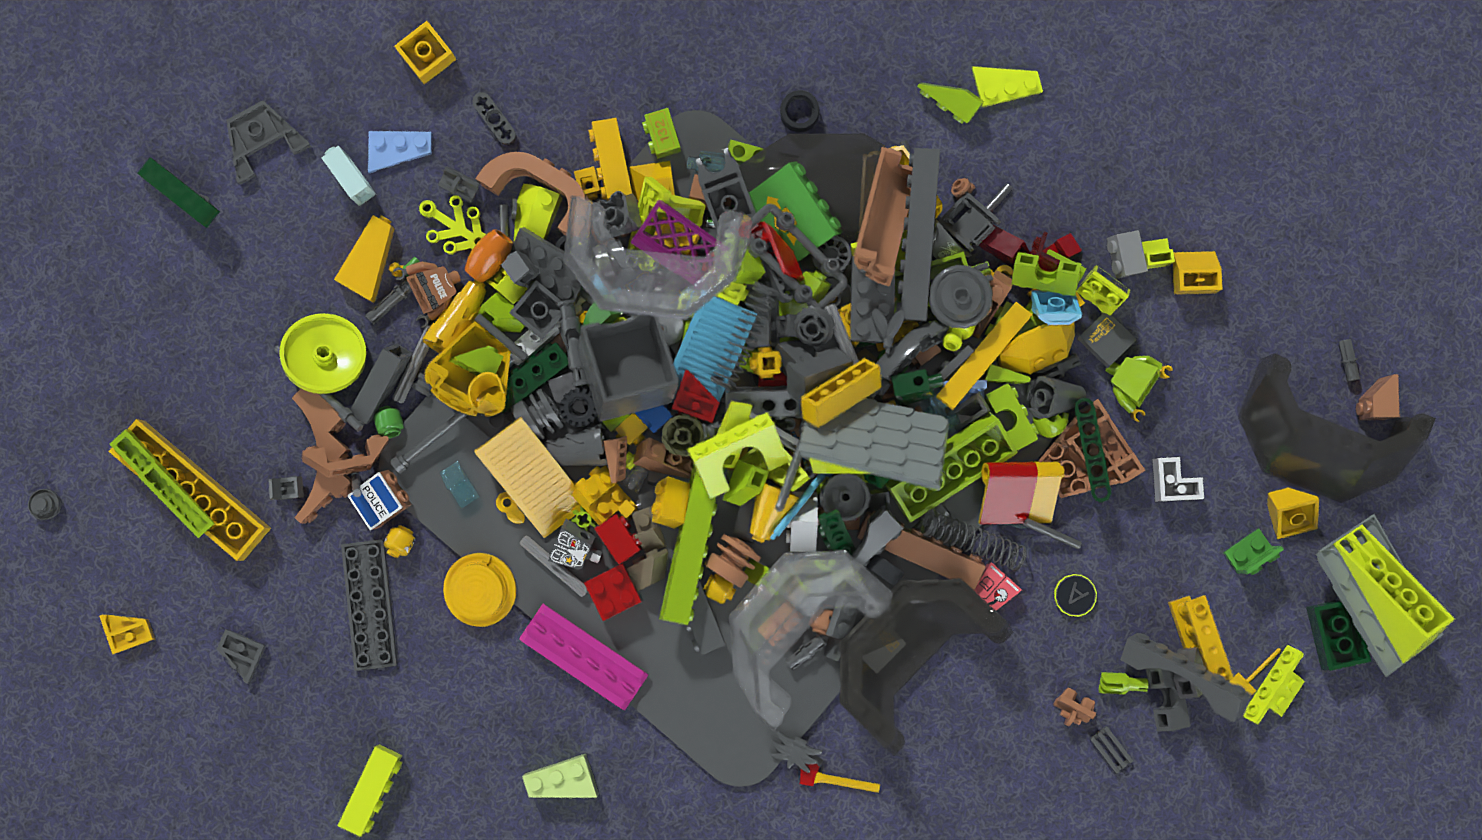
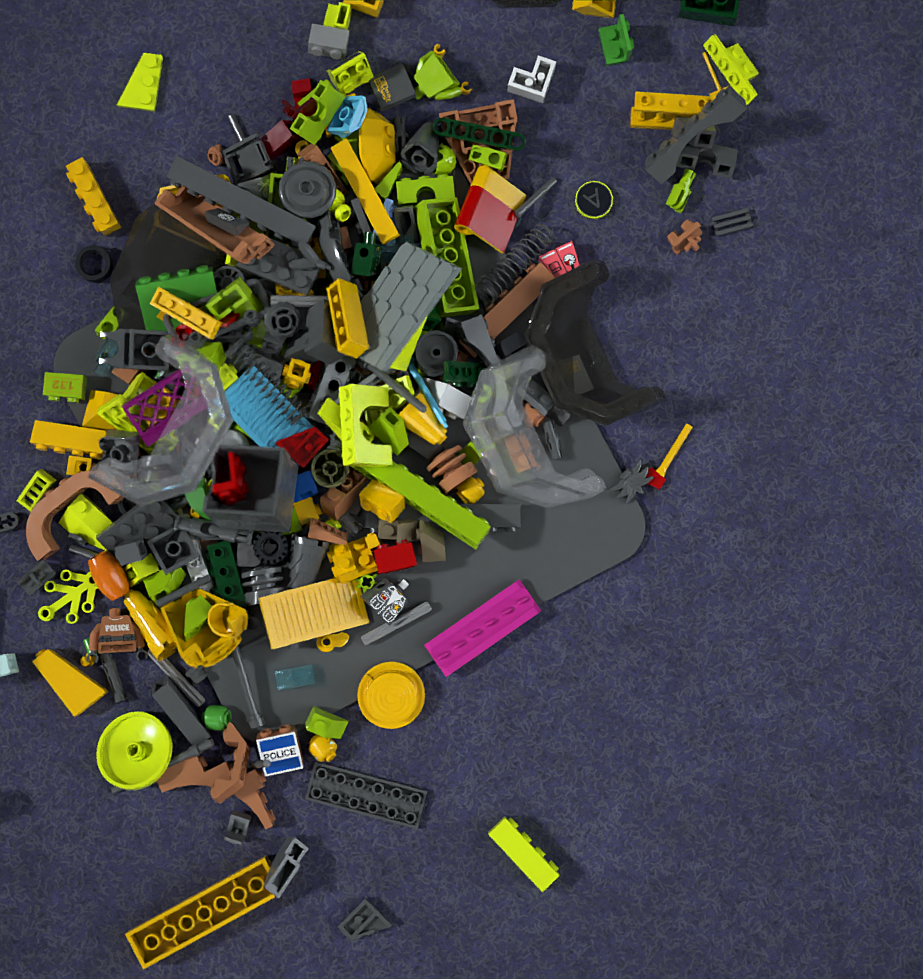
camera: 70 degrees left, 0 degrees up
lime slope [109,429,215,538] -> none
yellowish green wedge [522,754,599,798] -> none
red brick [584,563,643,621] -> none
lime slope [917,83,984,124] -> none
none -> neon yellow slope [16,469,57,512]
none -> yellow brick [66,157,122,236]
none -> yellow tile [150,287,222,340]
none -> dark grey slope [205,208,249,236]
none -> lime piece [206,277,252,320]
none -> red bracket [212,451,249,505]
none -> dark grey slope [263,836,309,898]
none -> lime slope [305,706,349,739]
none -> lime leg [468,145,507,172]

